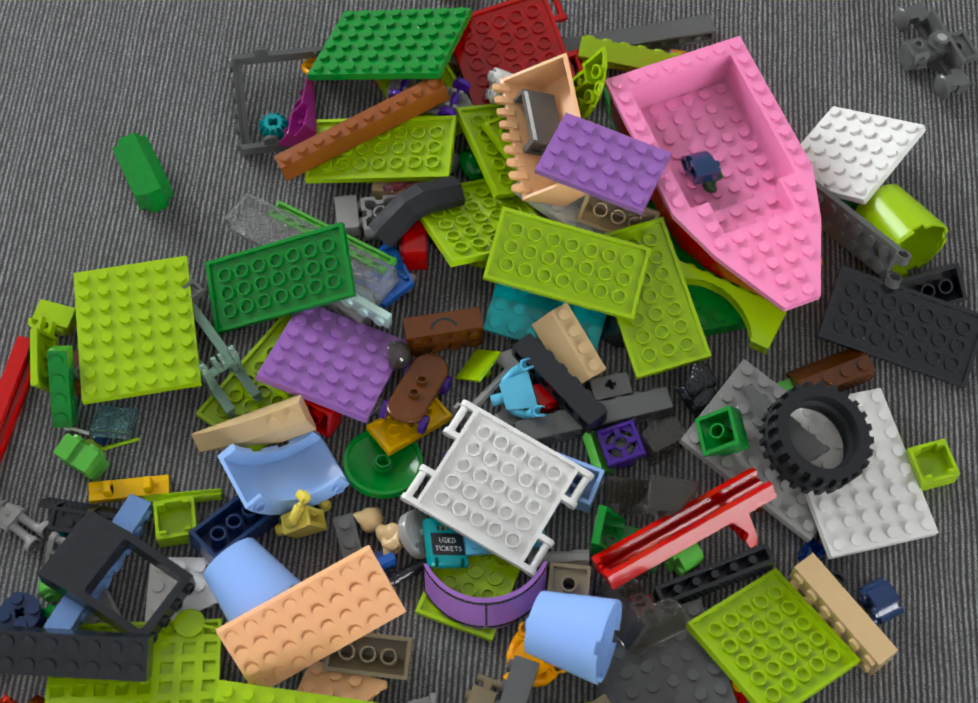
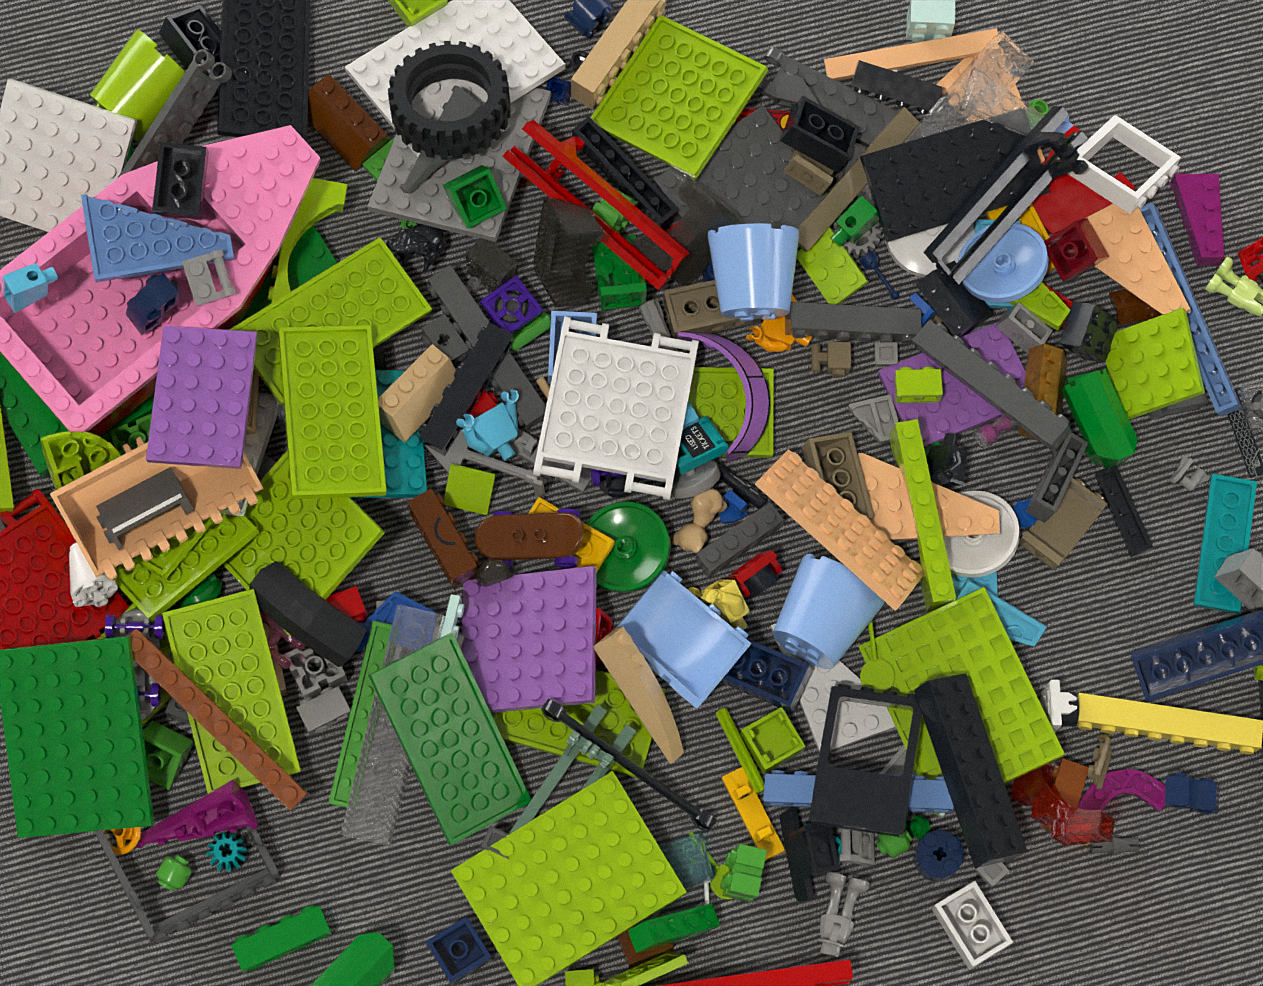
camera: 115 degrees left, 10 degrees up
none -> medium azure torso [2,263,58,313]
none -> medium blue wing [81,194,234,283]
none -> bright green slope [143,720,194,790]
none -> black brick [152,142,209,220]
none -> bright green head [156,854,192,891]
none -> light grey plate [182,249,236,307]
none -> green brick [231,905,332,974]
none -> dark blue brick [426,916,492,986]
none -> black piece [541,699,717,831]
none -> piece [726,550,782,598]

